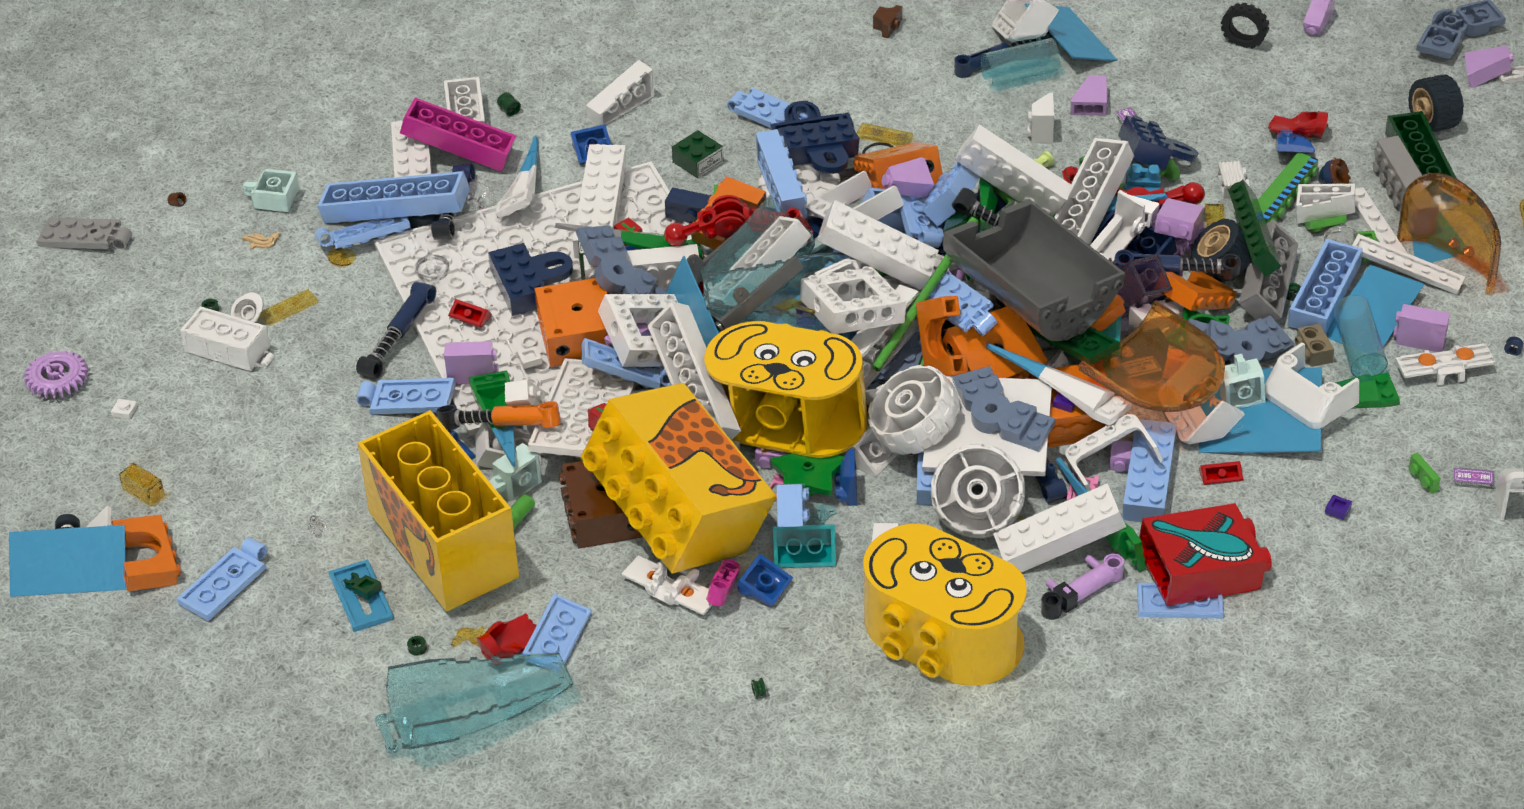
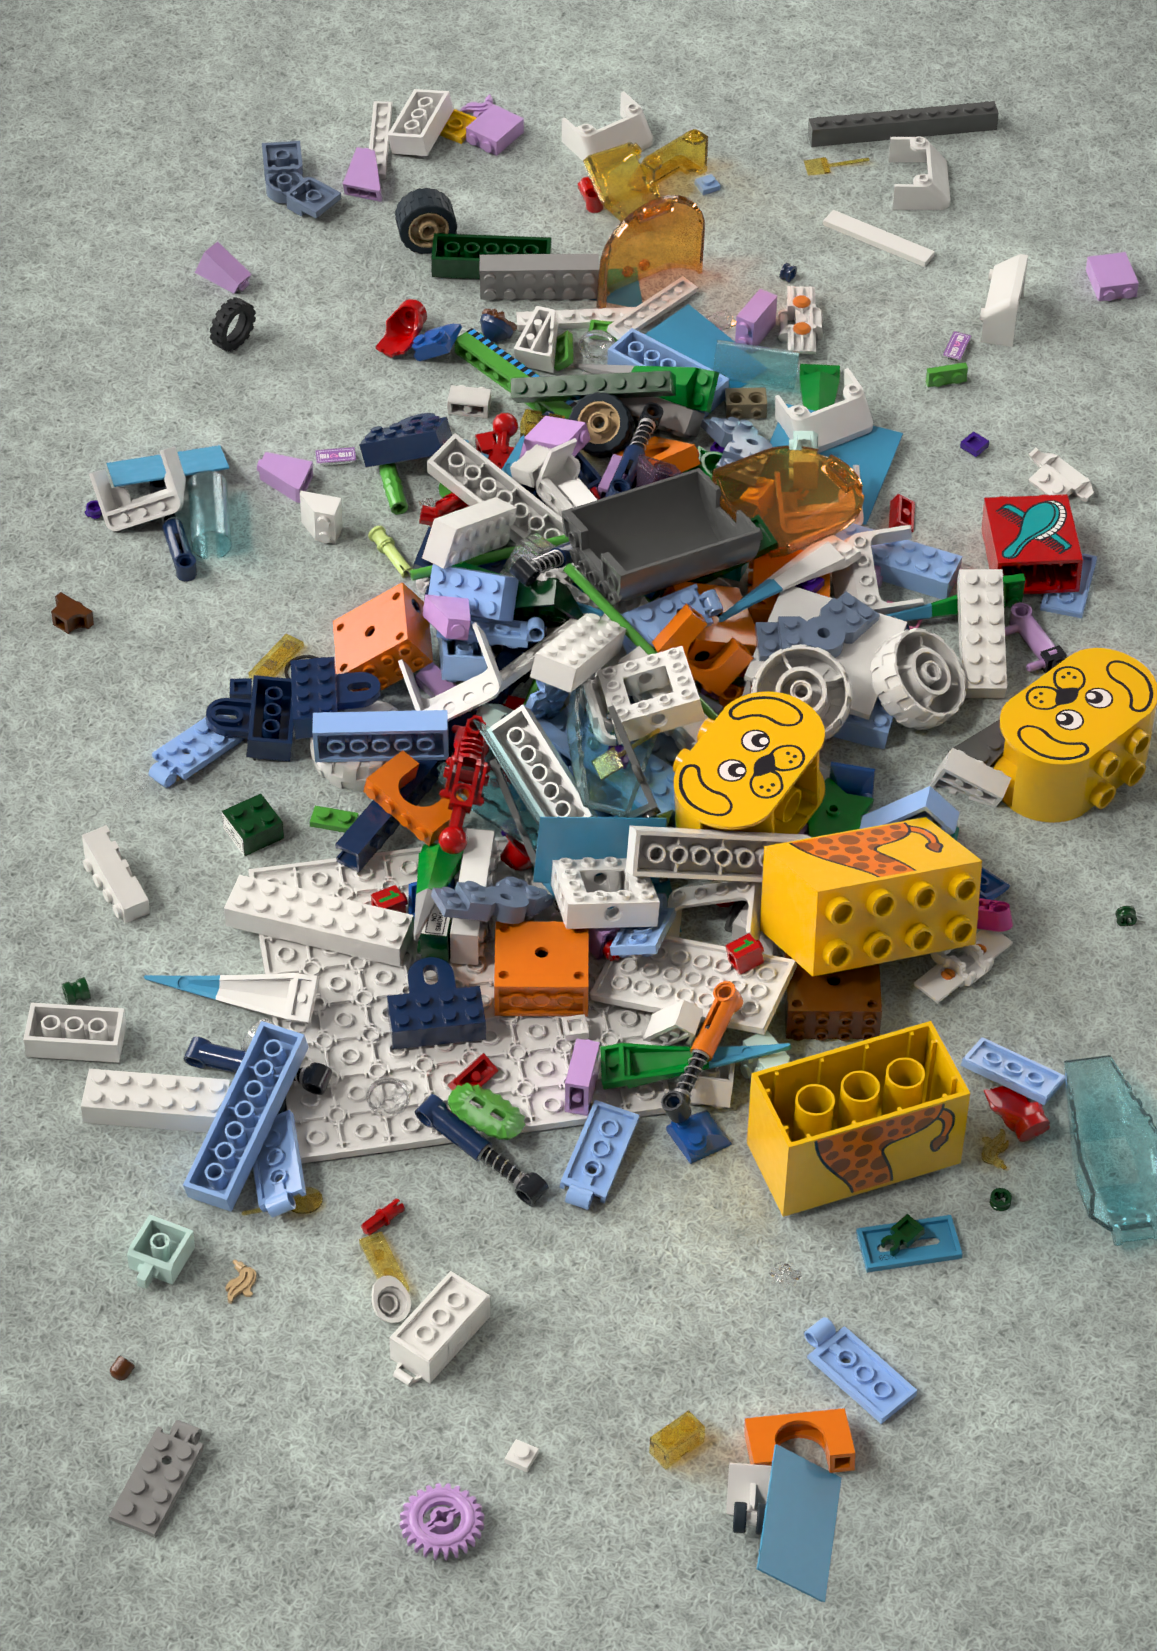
camera: 80 degrees left, 5 degrees up
dark green bush [201,298,219,312] -> none
dark pink brick [400,97,516,172] -> none
blue slope [570,124,611,165] -> none
none -> red axle [361,1198,405,1236]
none -> bright green piece [448,1083,526,1140]
none -> green plate [574,364,719,413]
none -> white plate [1029,448,1094,502]

